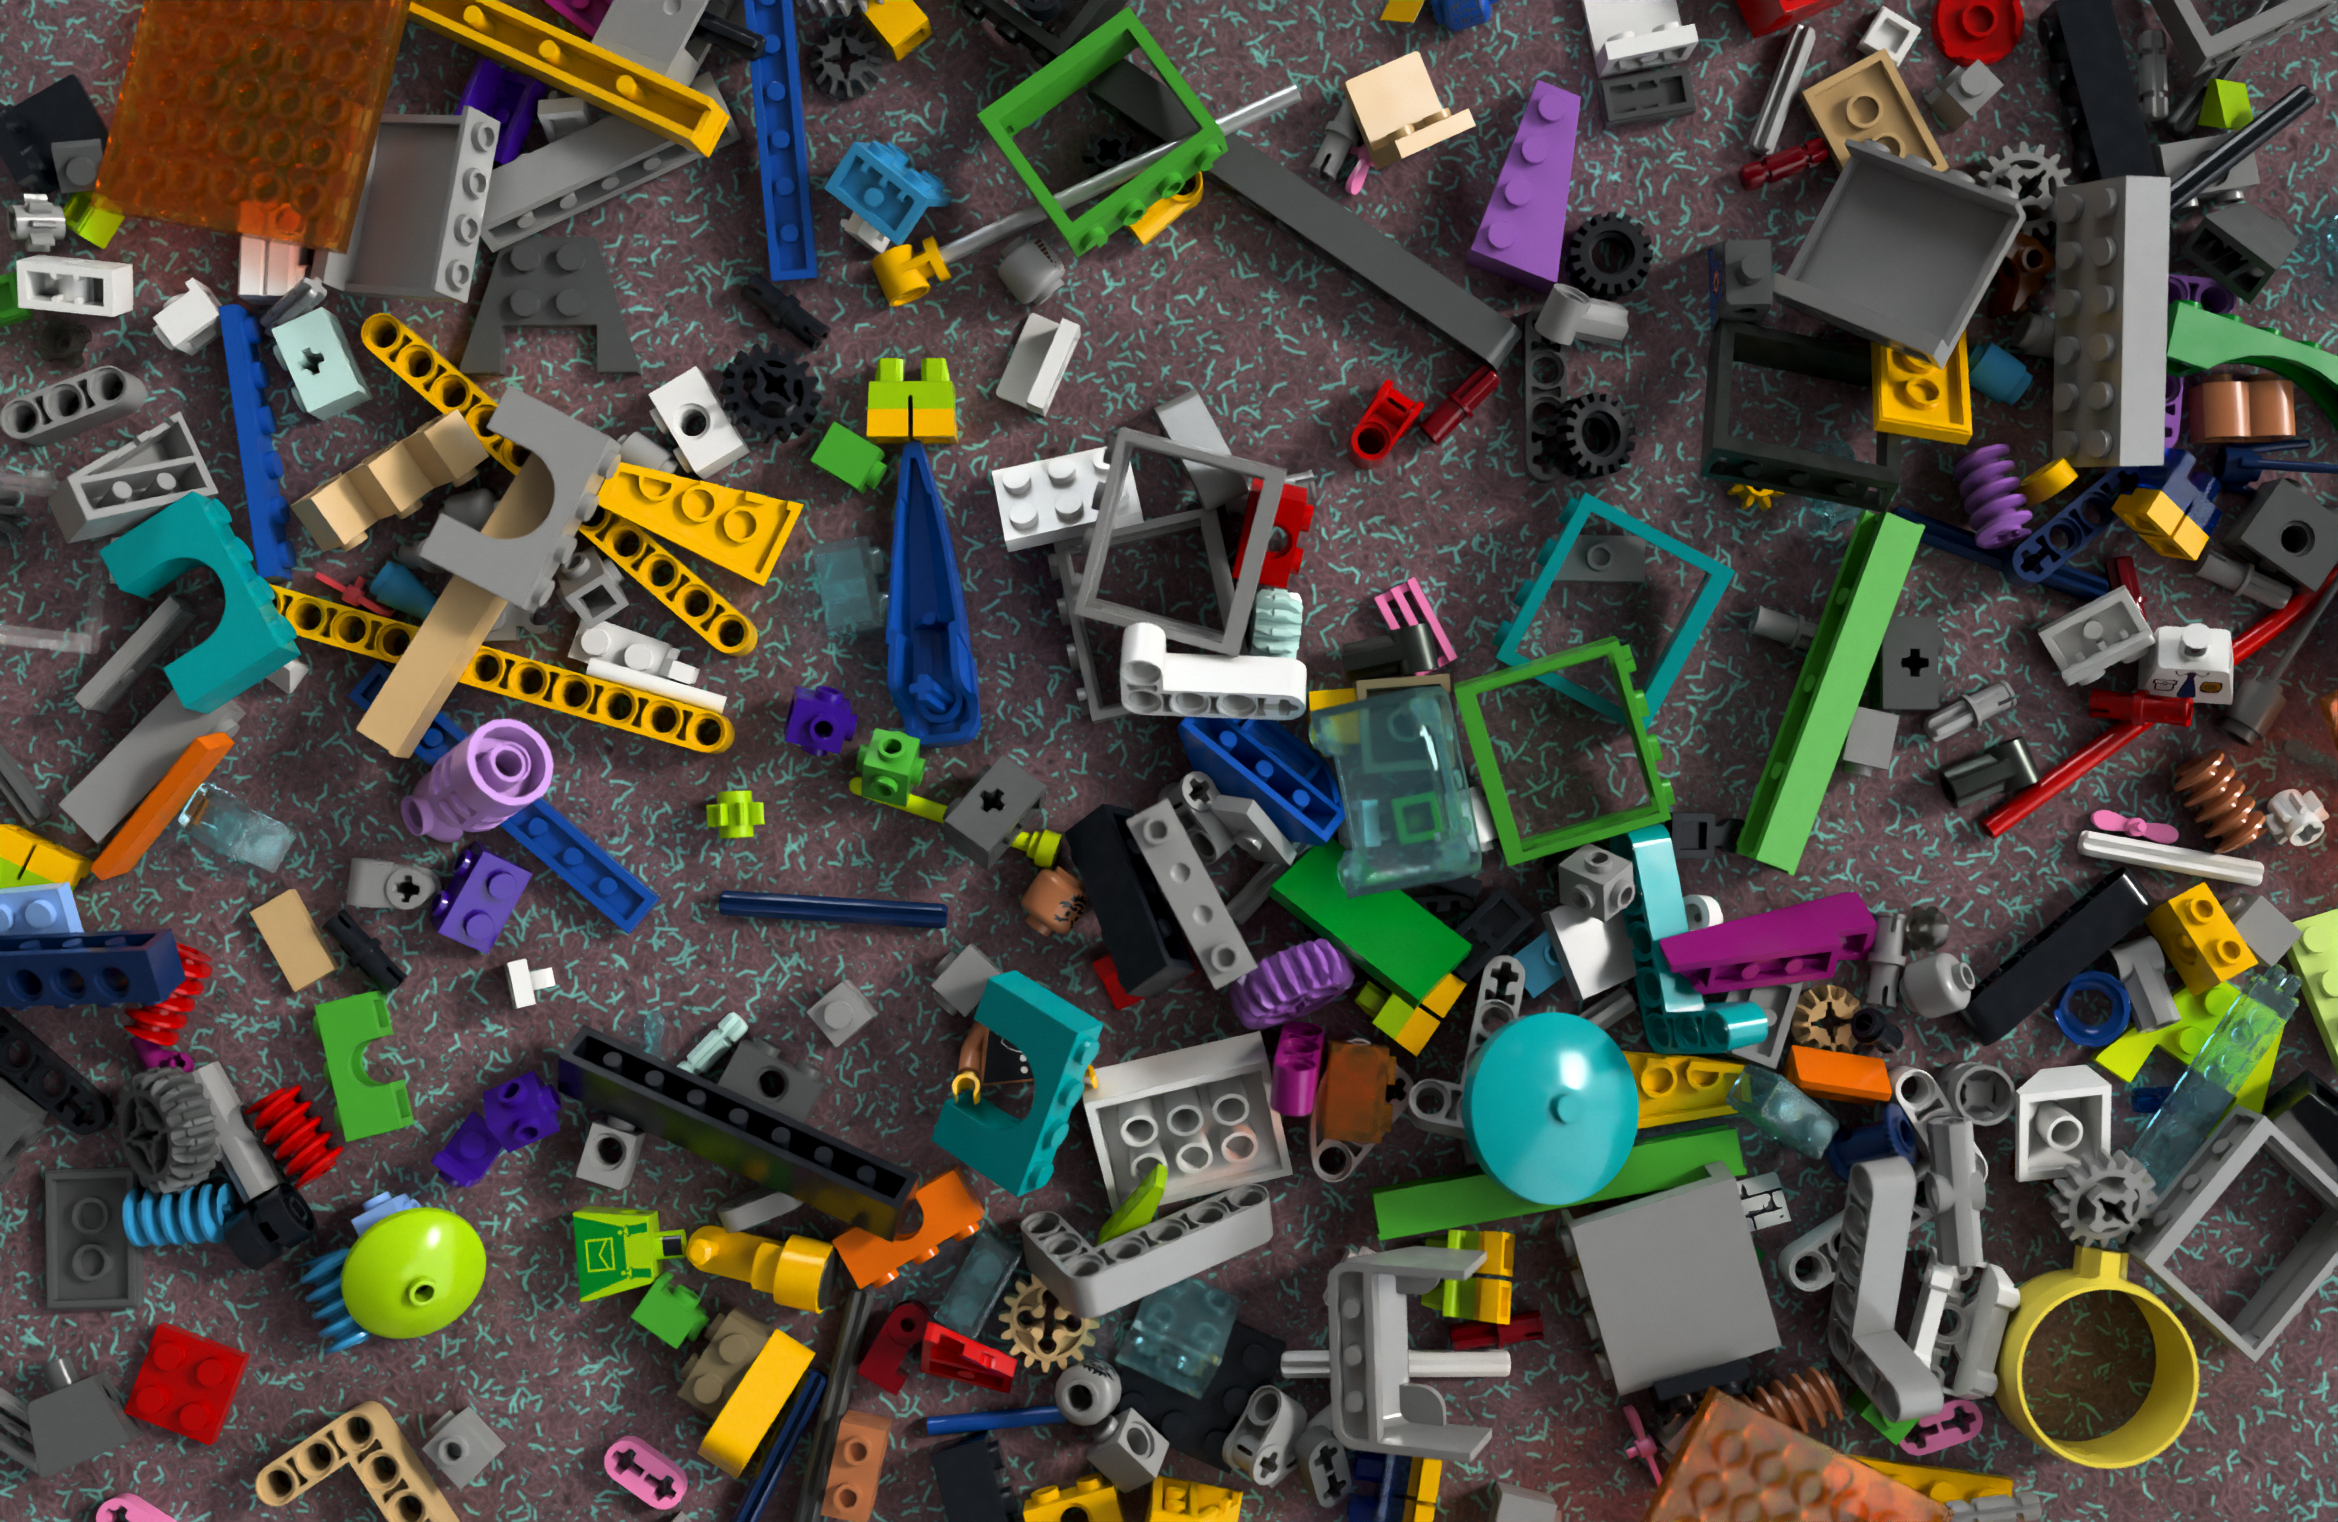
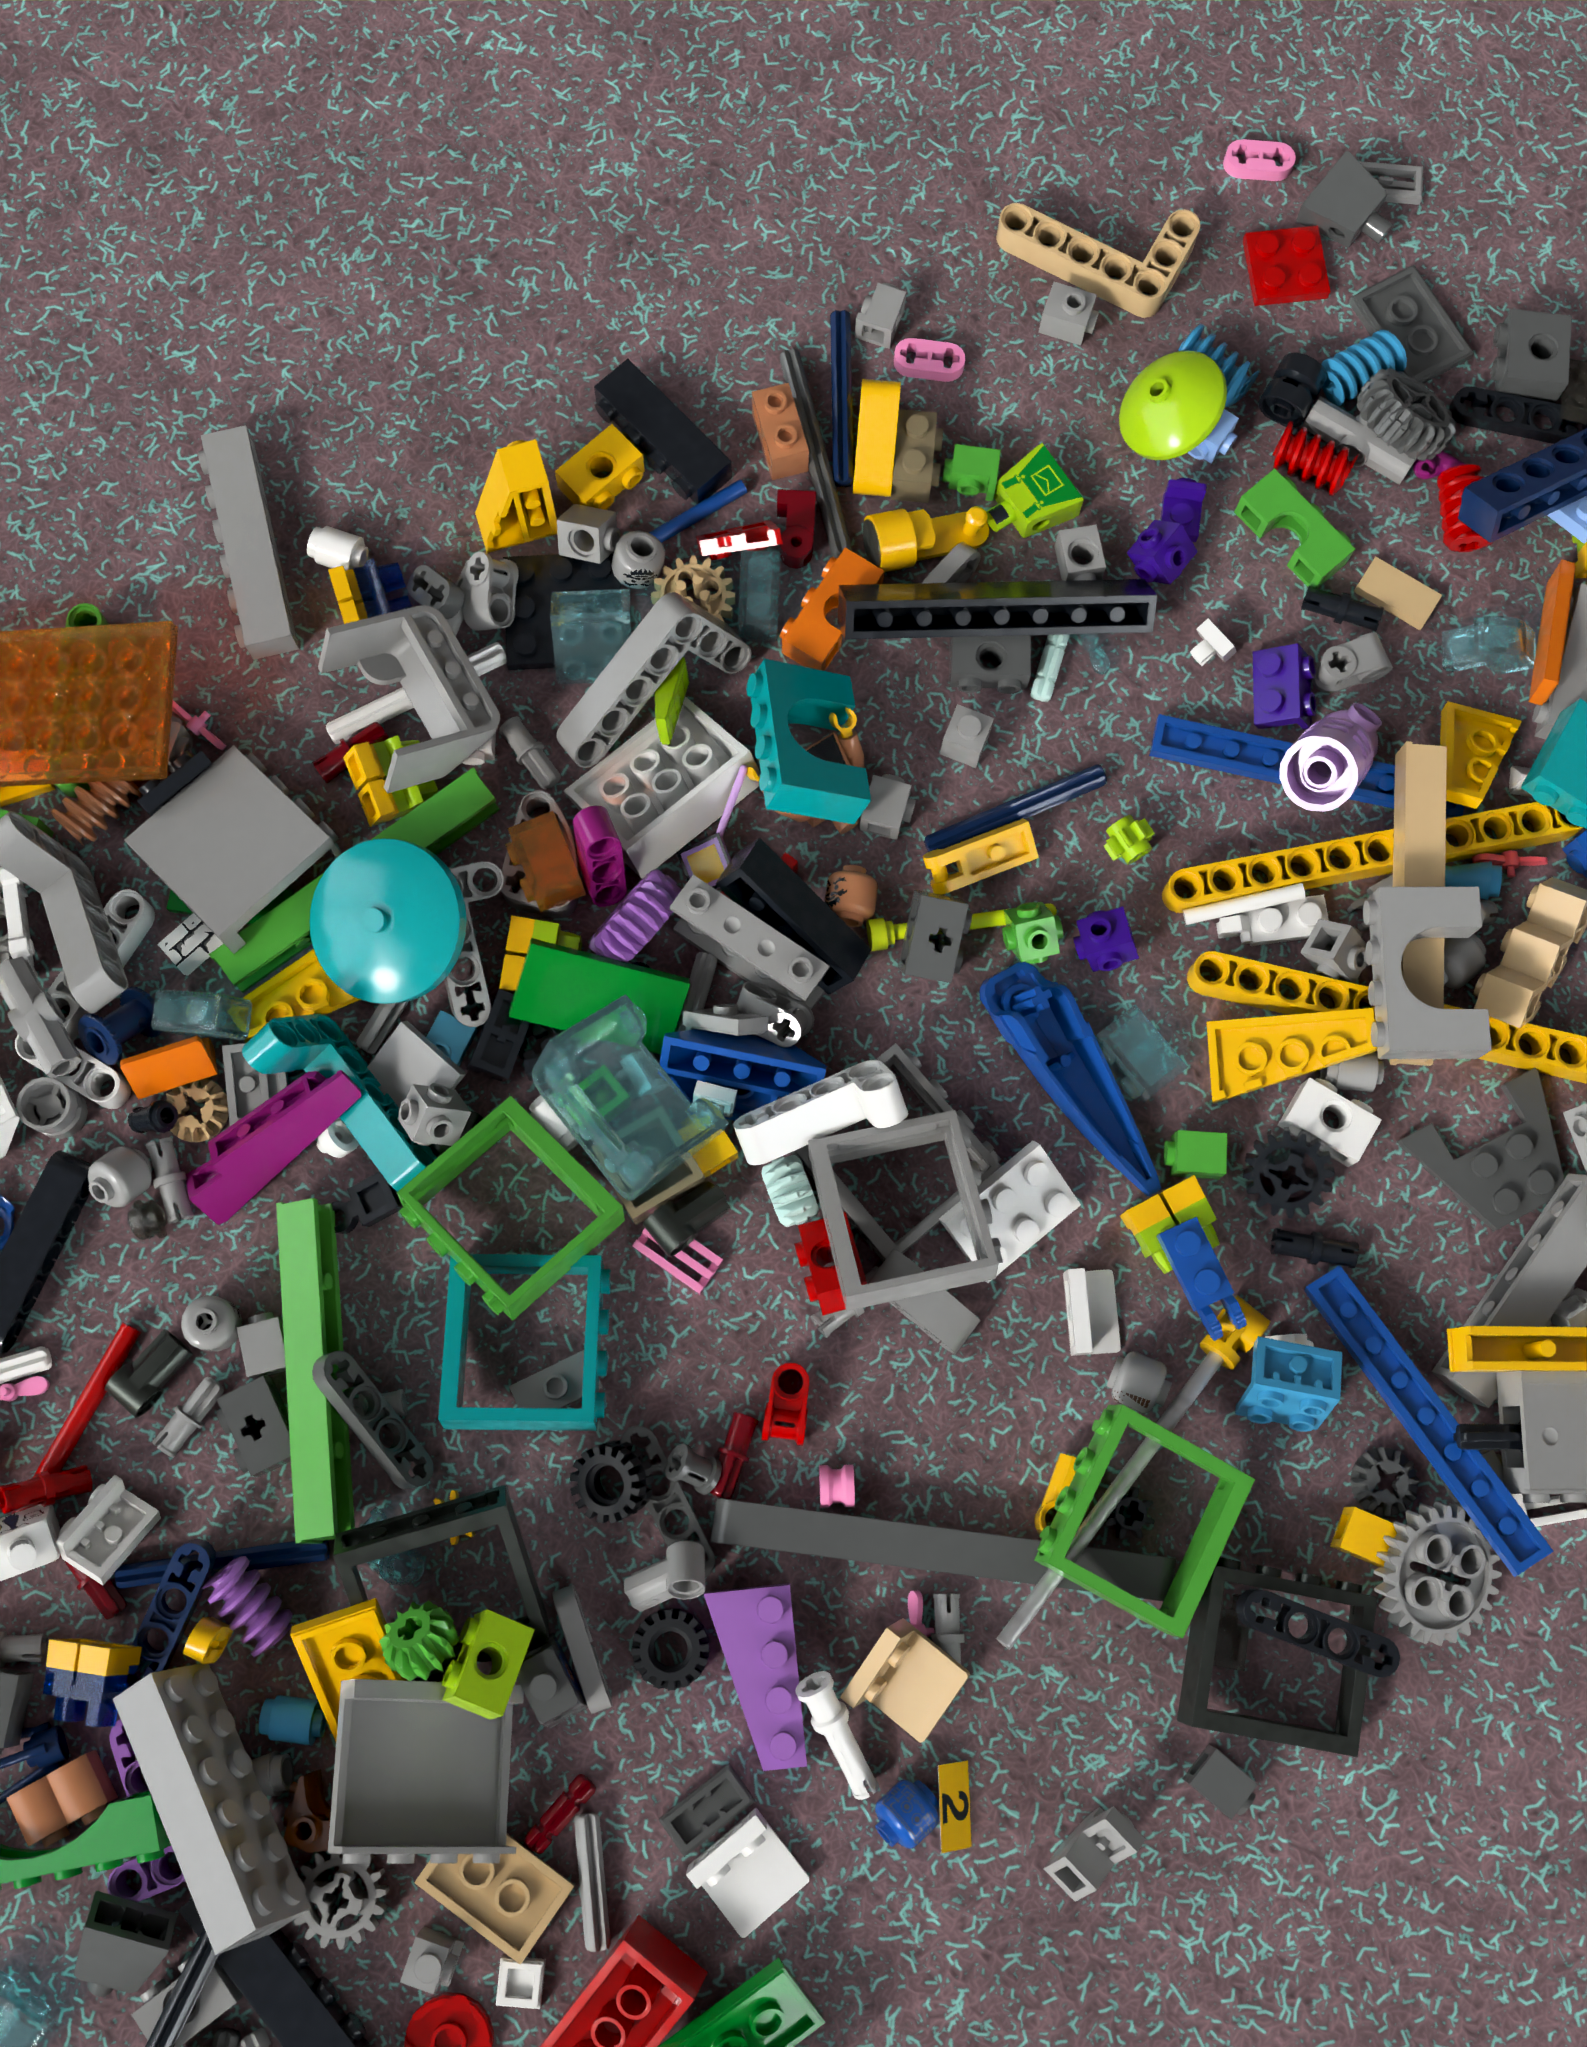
camera: 150 degrees right, 10 degrees down
none -> light grey head [181,1295,243,1352]
none -> dark grey beam [312,1351,434,1490]
none -> bright green gear [379,1600,460,1681]
none -> lime brick [442,1609,535,1720]
none -> light grey axle [499,716,561,789]
none -> light grey beam [552,1585,613,1714]
none -> dark grey bush [665,1443,722,1495]
none -> piece [676,765,748,889]
none -> white tile [692,1080,737,1118]
none -> white pin [795,1671,879,1800]
none -> bright pink wheel [819,1465,855,1508]
none -> yellow plate [923,818,1039,895]
none -> blue hinge [1156,1217,1247,1341]
none -> yellow wing [1440,701,1522,809]

